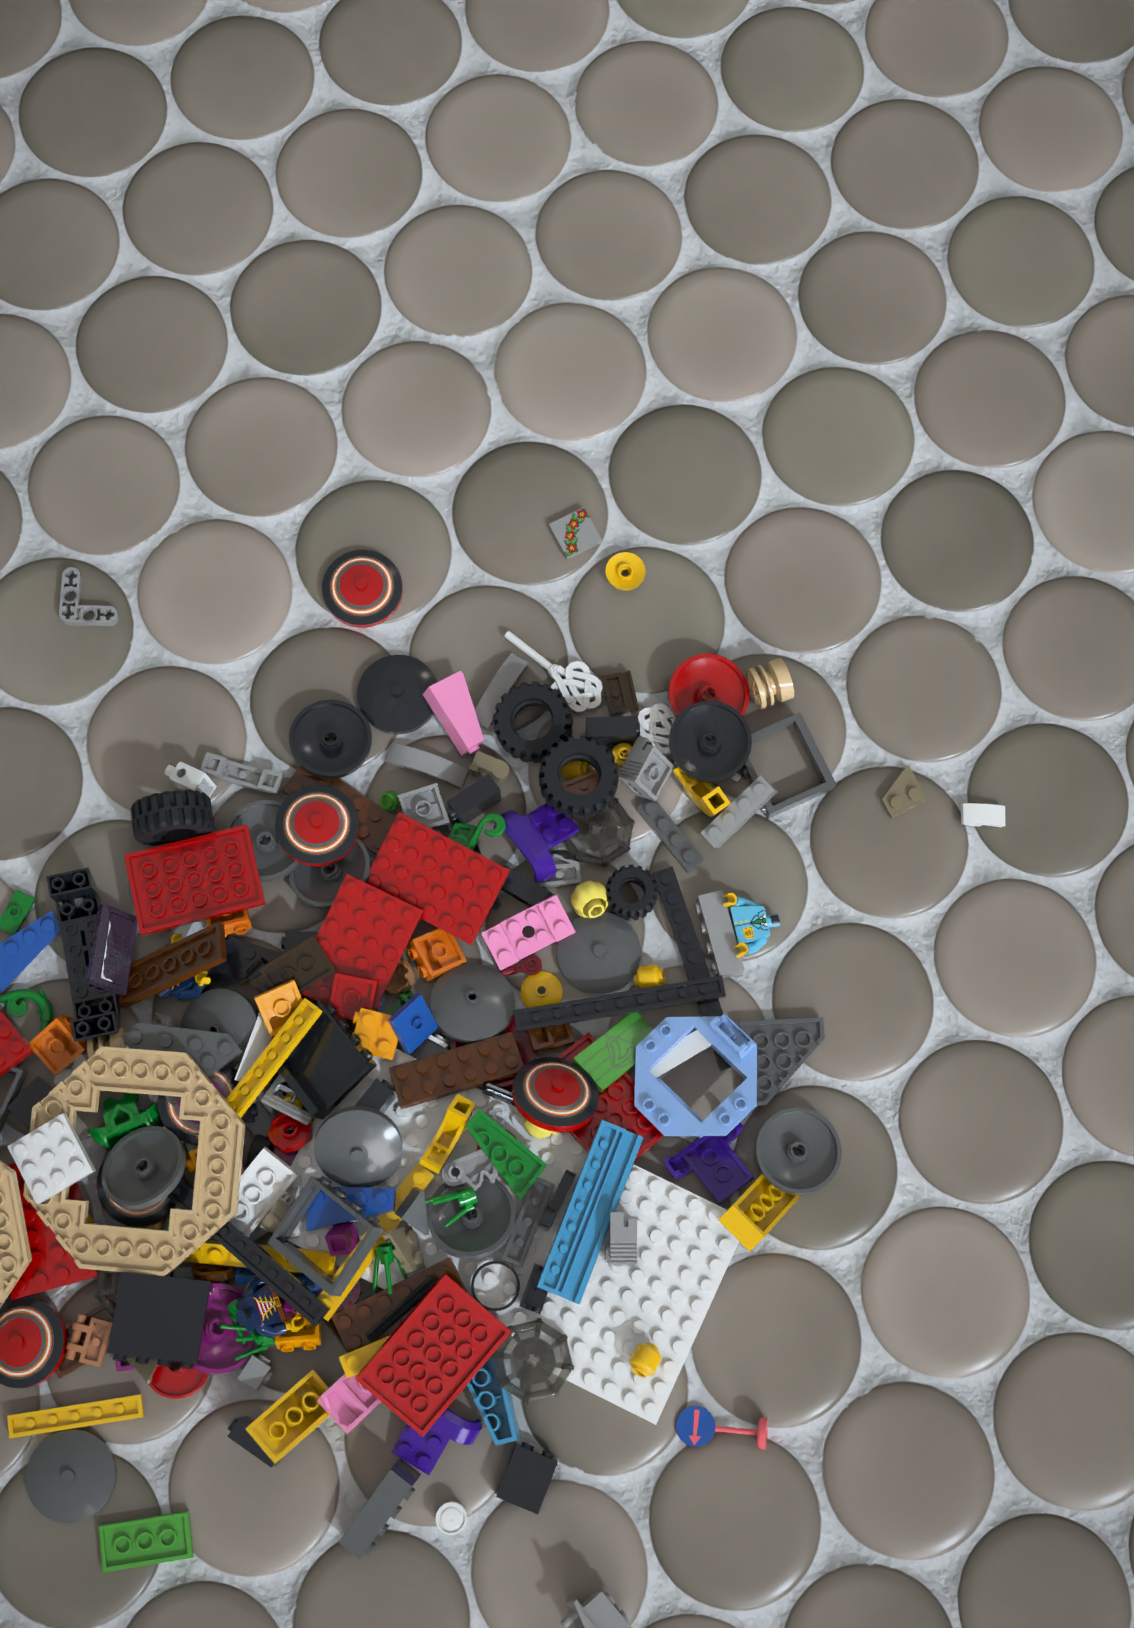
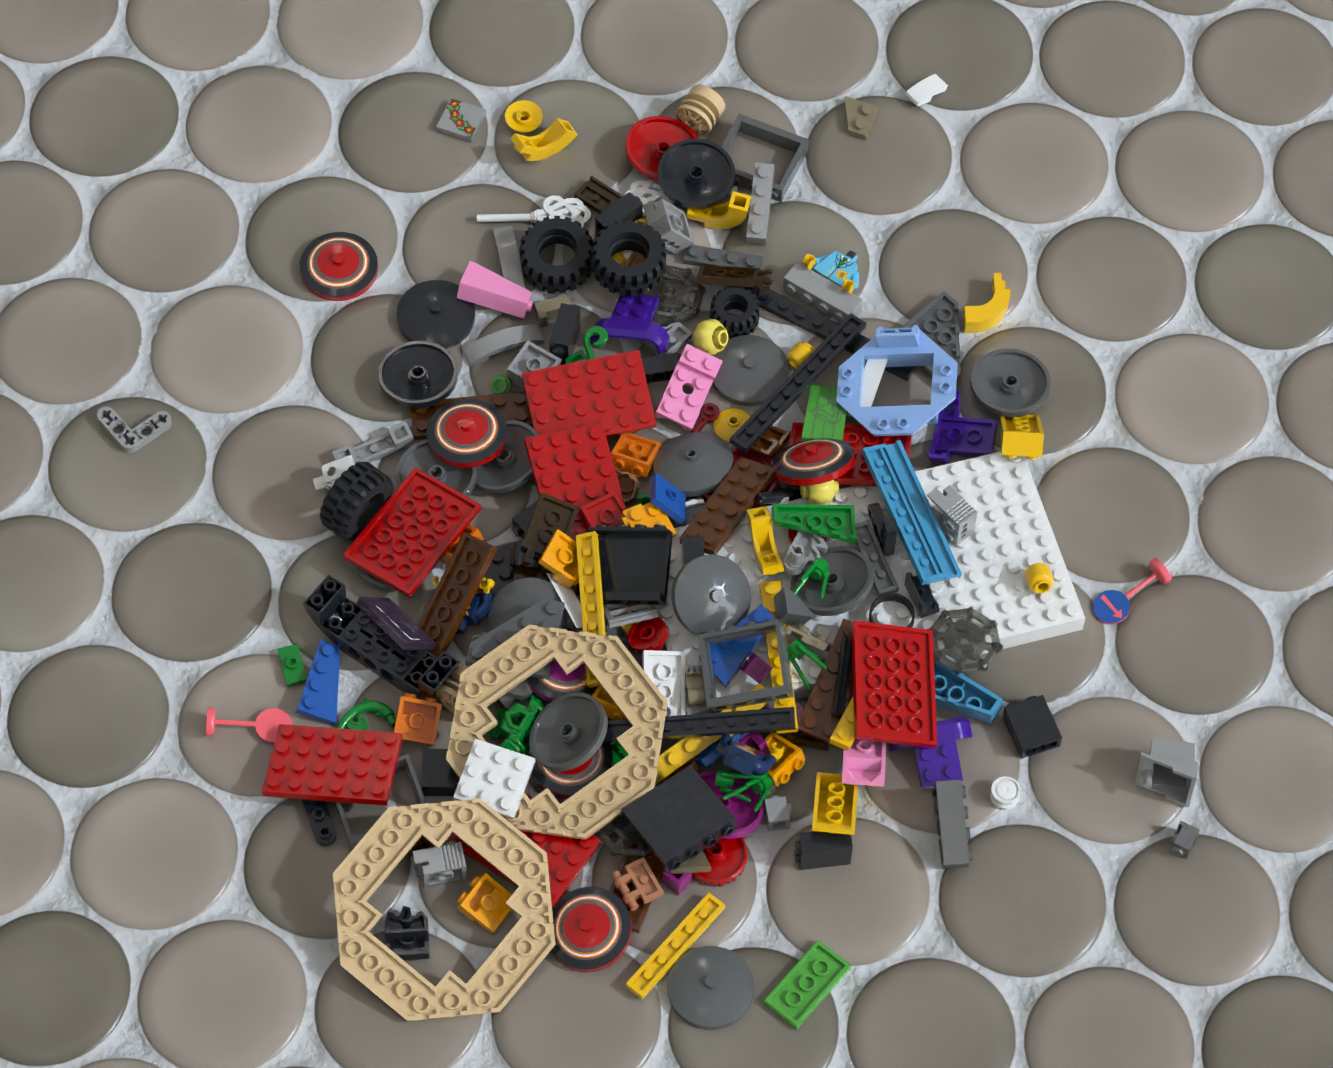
camera: 40 degrees left, 15 degrees down
none -> yellow arch [510,118,578,161]
none -> dark brown tile [696,265,773,291]
none -> yellow arch [963,273,1010,333]

